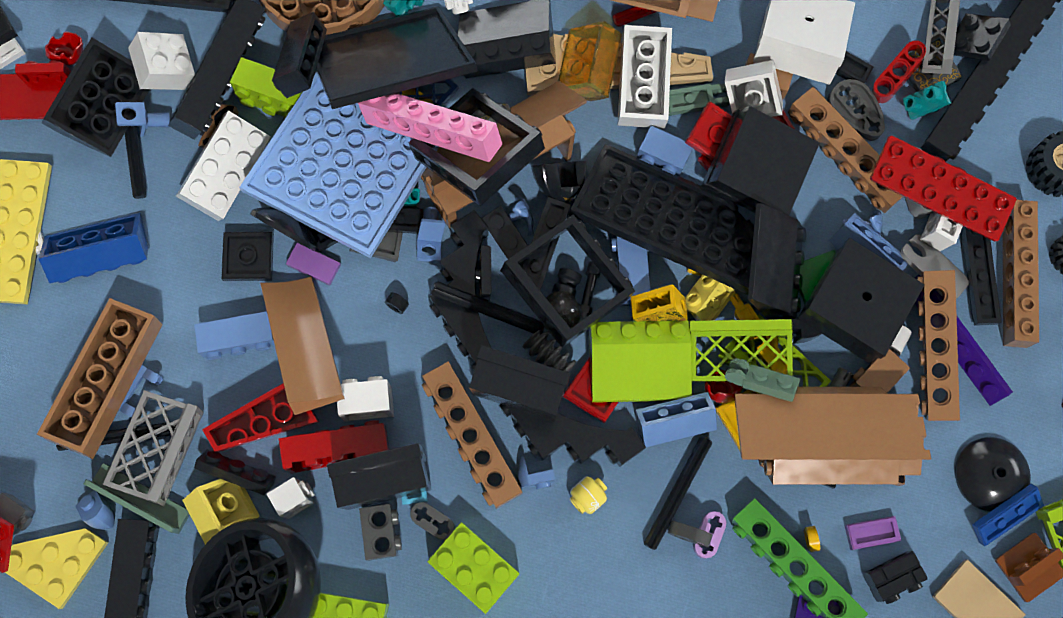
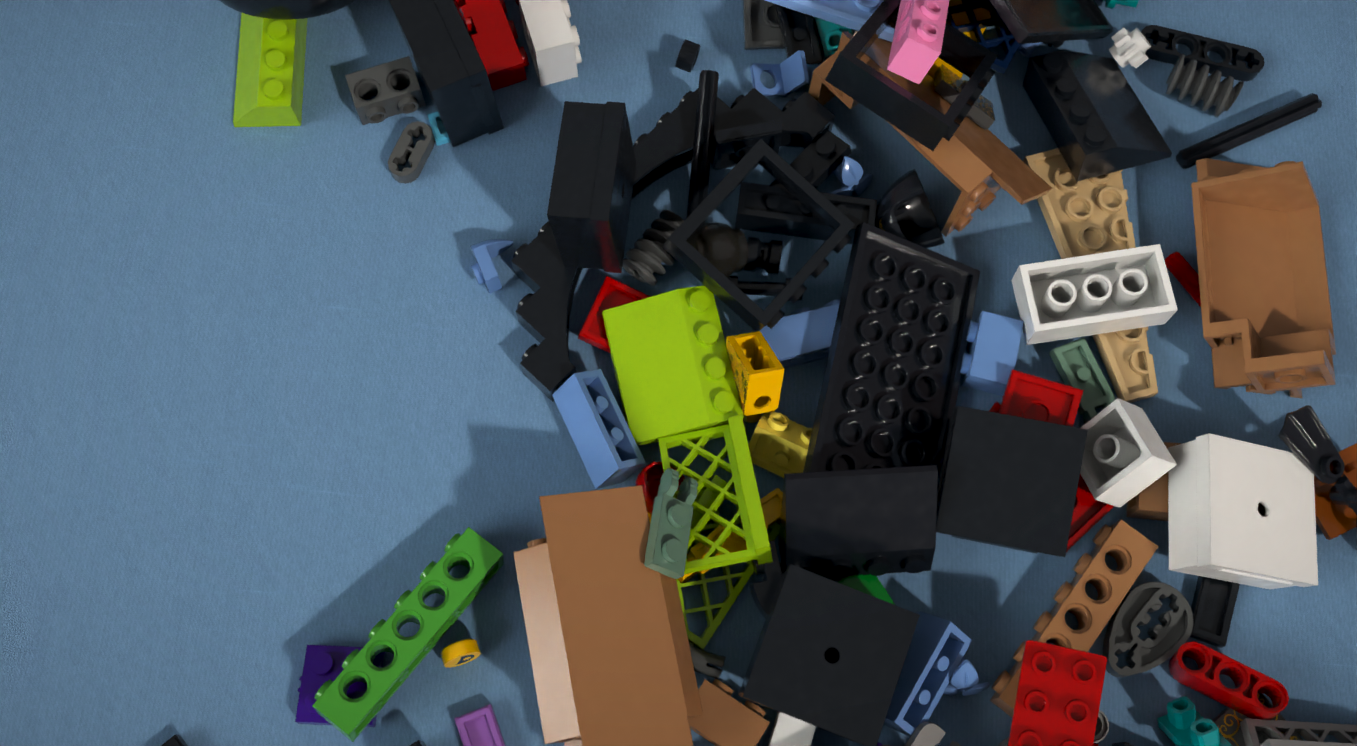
camera: 80 degrees right, 5 degrees down
medium nougat brick [421,361,523,509] -> none
lime brick [427,522,520,614] -> none
clear yellow slope [558,21,622,101] -> none
light yellow head [569,476,607,514] -> none
black axle [644,436,712,550] -> none
dark grey beam [667,521,713,548] -> none
lavender beam [693,511,726,559] -> none

